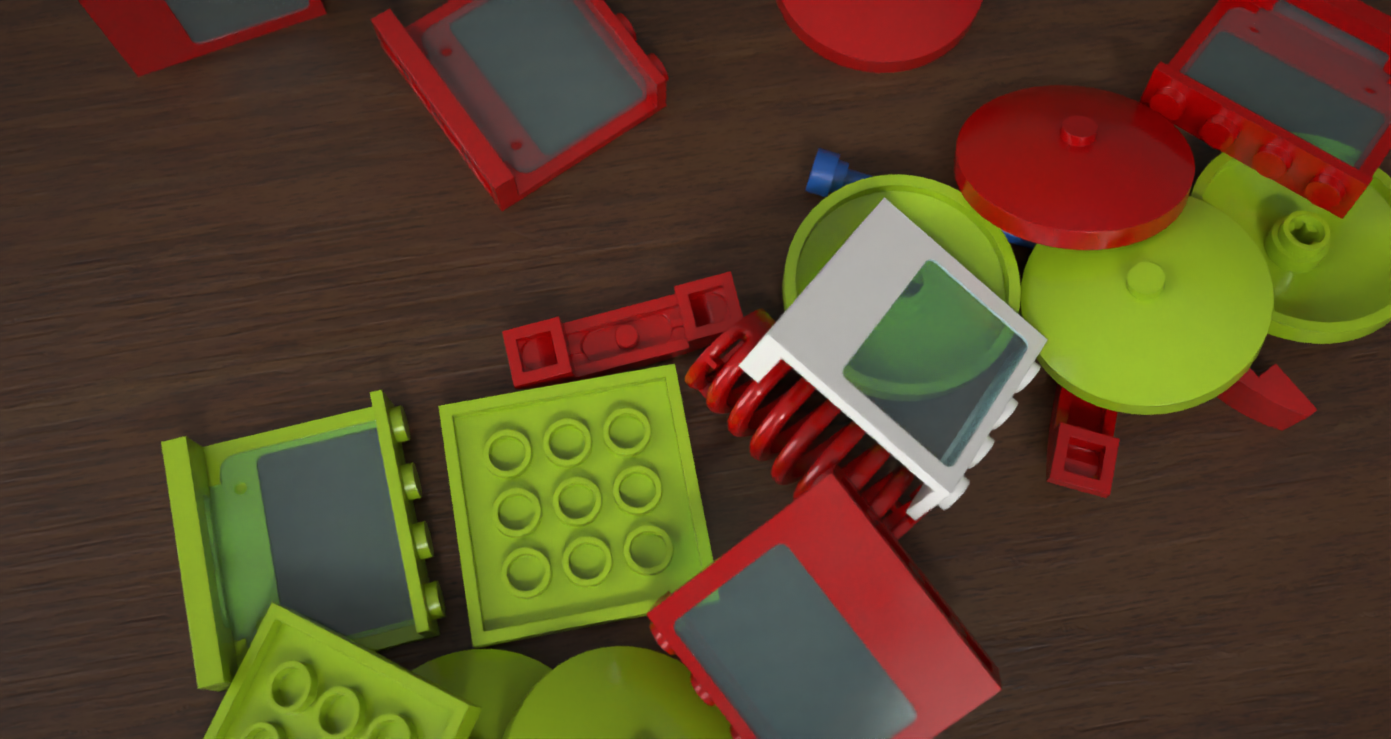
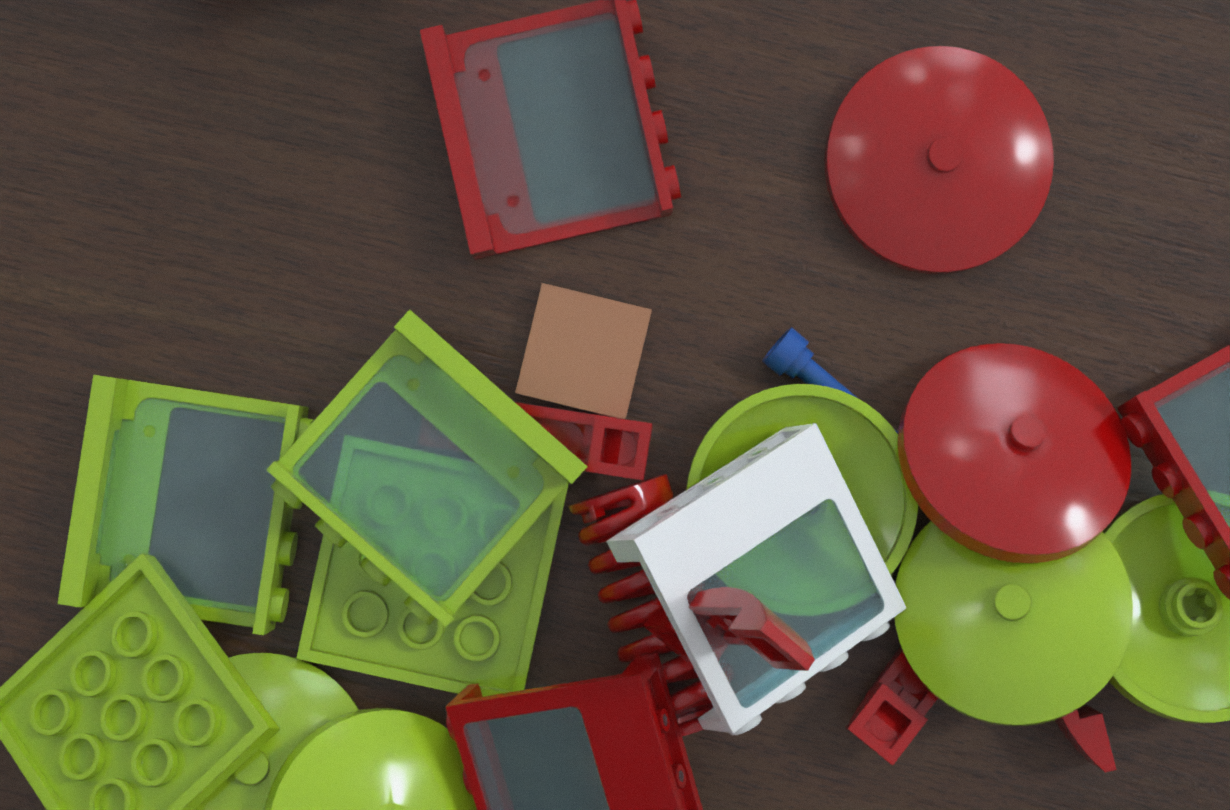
camera: 30 degrees right, 15 degrees up
none -> clear light blue panel [266,310,588,627]
none -> nougat tile [515,283,652,419]
none -> red slope [644,587,815,671]

